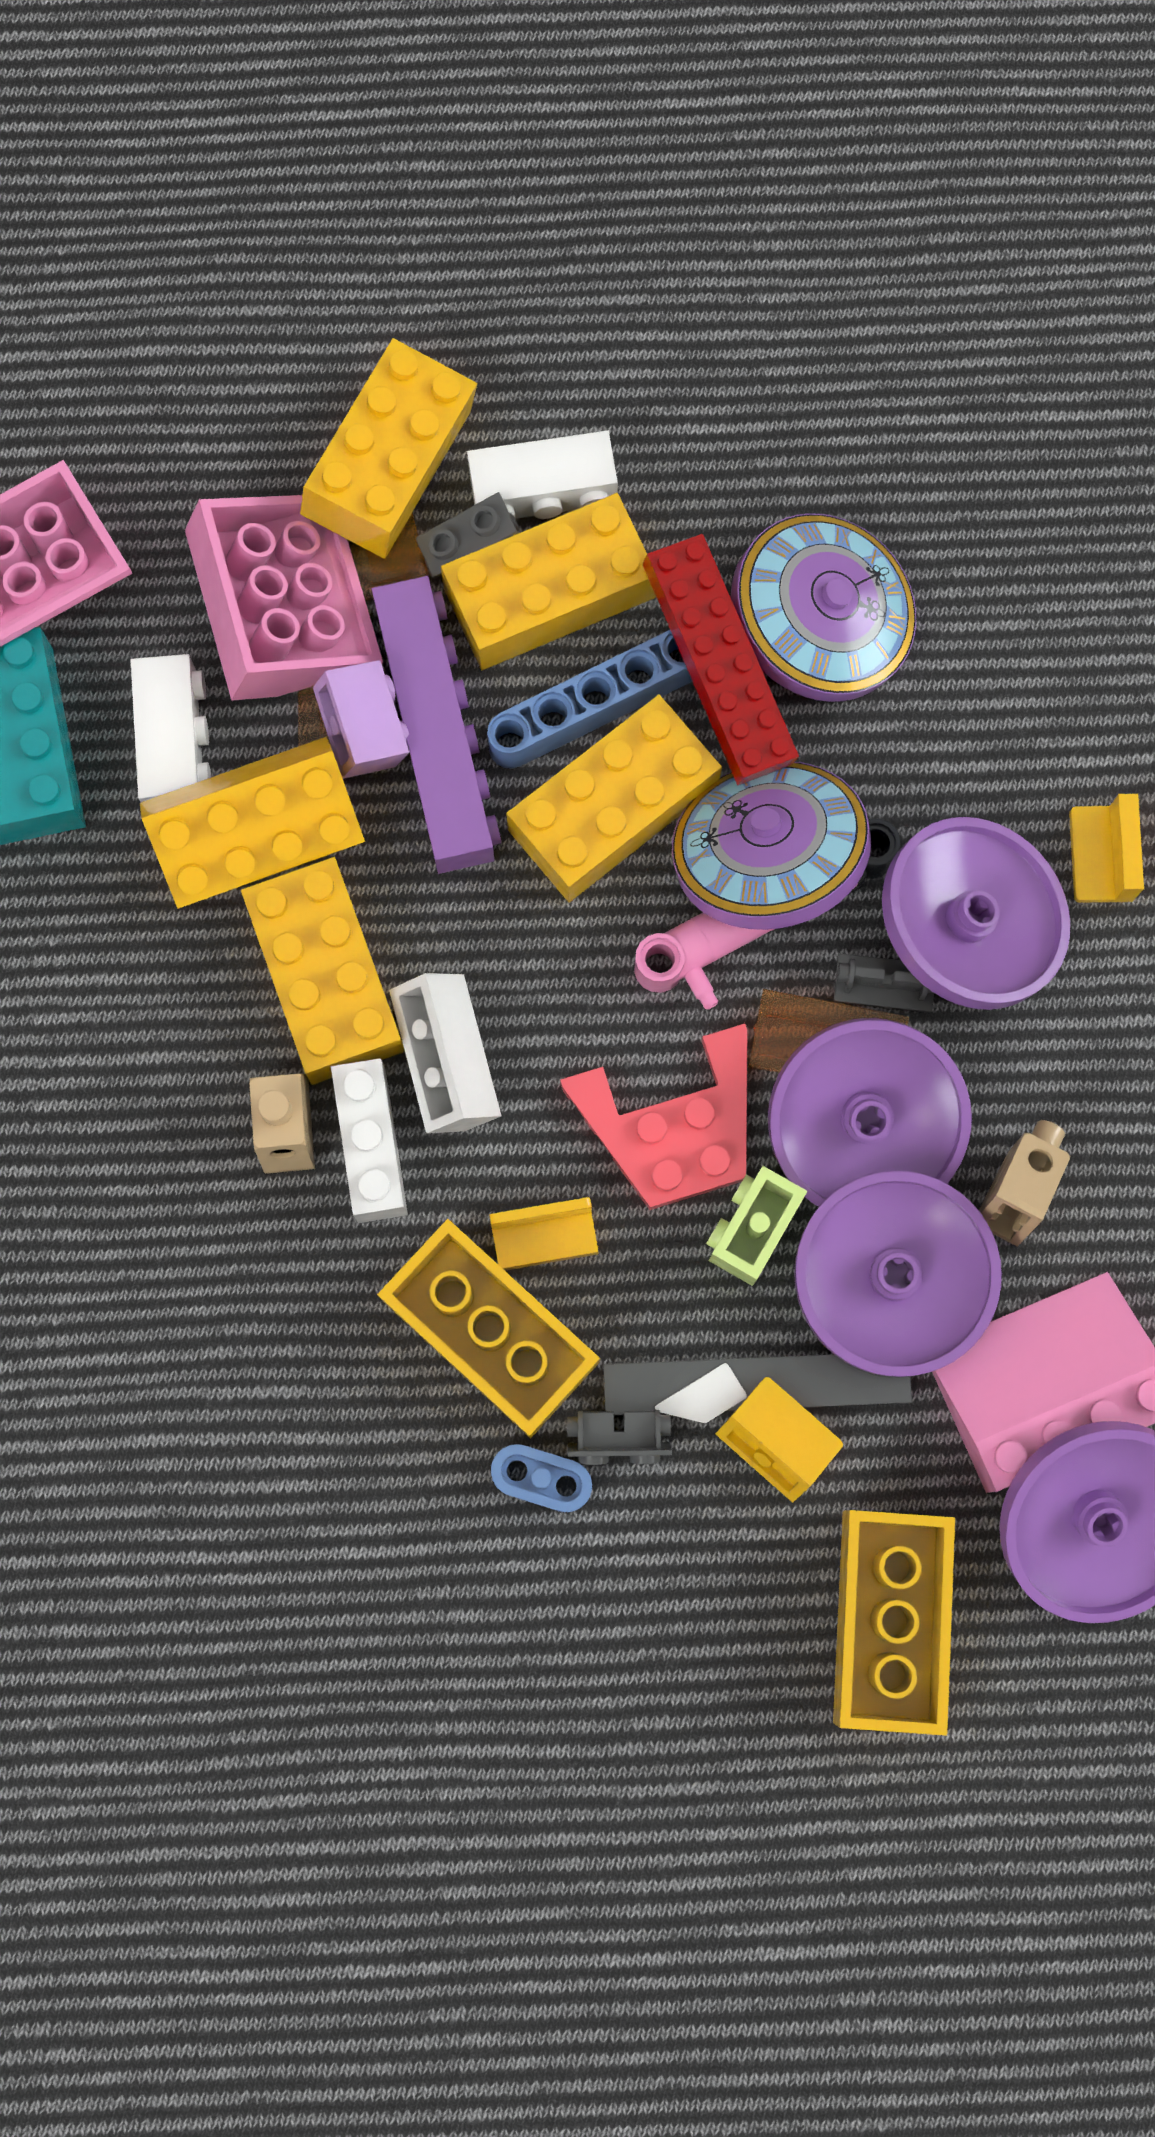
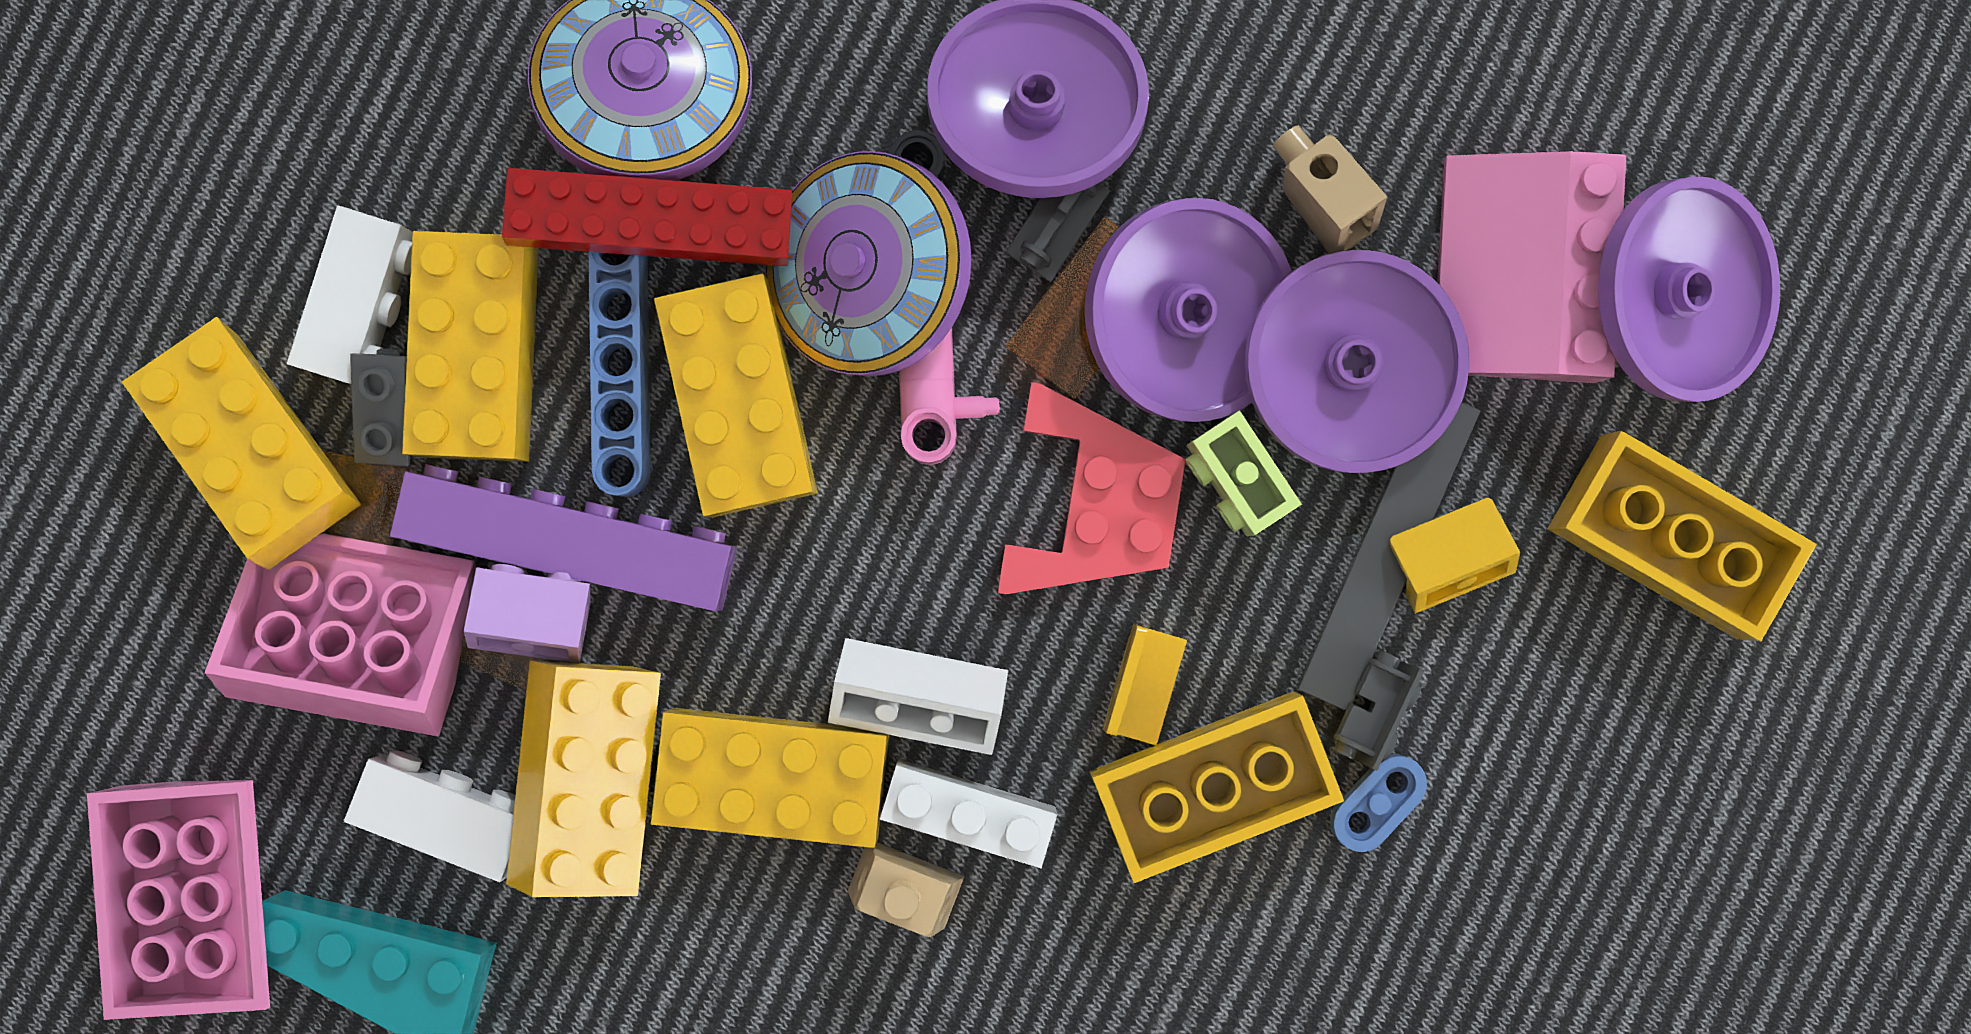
camera: 65 degrees left, 10 degrees up
white sticker [655,1363,747,1423] -> none

